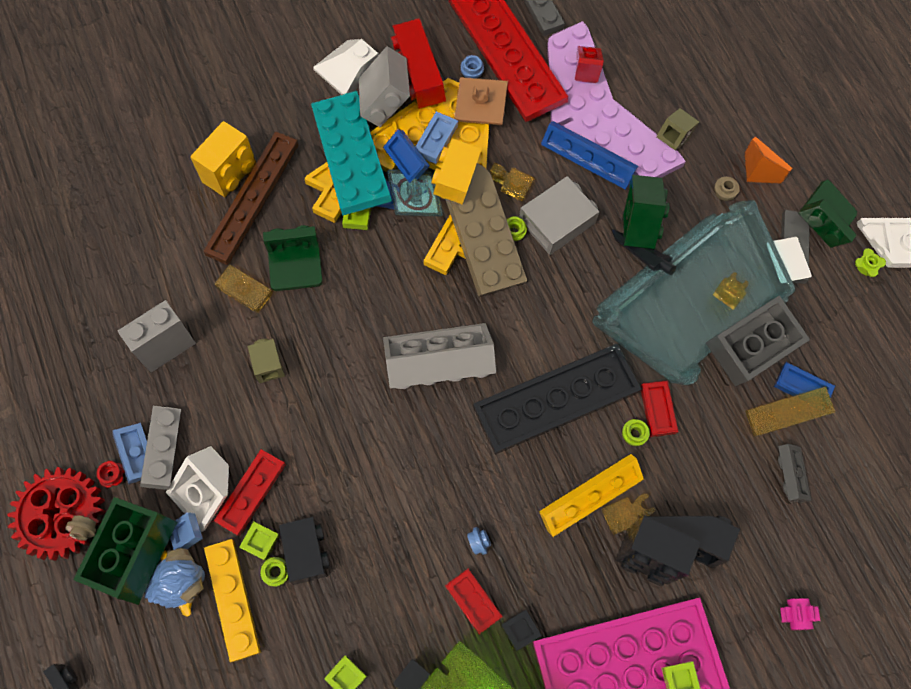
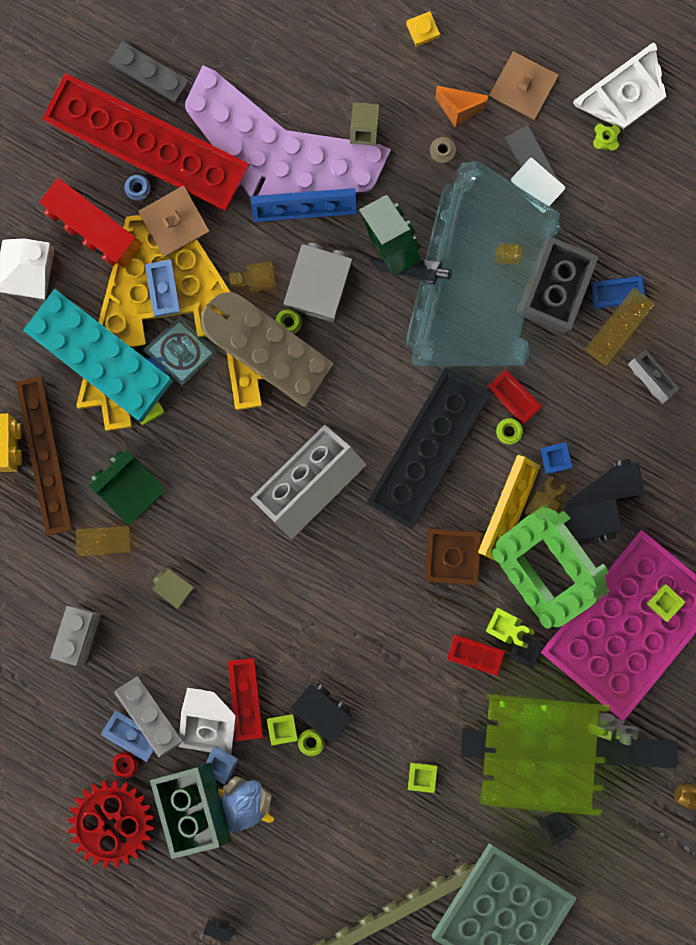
camera: 30 degrees left, 15 degrees up
dark tan plate [66,516,97,541] -> none
yellow plate [204,539,261,662] -> none
light grey brick [359,46,410,127] -> none
blue tile [383,129,430,184] -> none
yellow brick [431,138,481,204] -> none
medium blue plate [467,527,491,555] -> none
red slope [574,46,604,83] -> none
dark green bracket [798,180,857,248] -> none
none -> yellow plate [406,11,440,47]
none -> reddish brown plate [424,528,481,585]
none -> lime plate [486,608,535,648]
none -> medium nougat piece [489,51,559,120]
none -> bright green plate [492,505,610,628]
none -> blue plate [540,442,572,475]

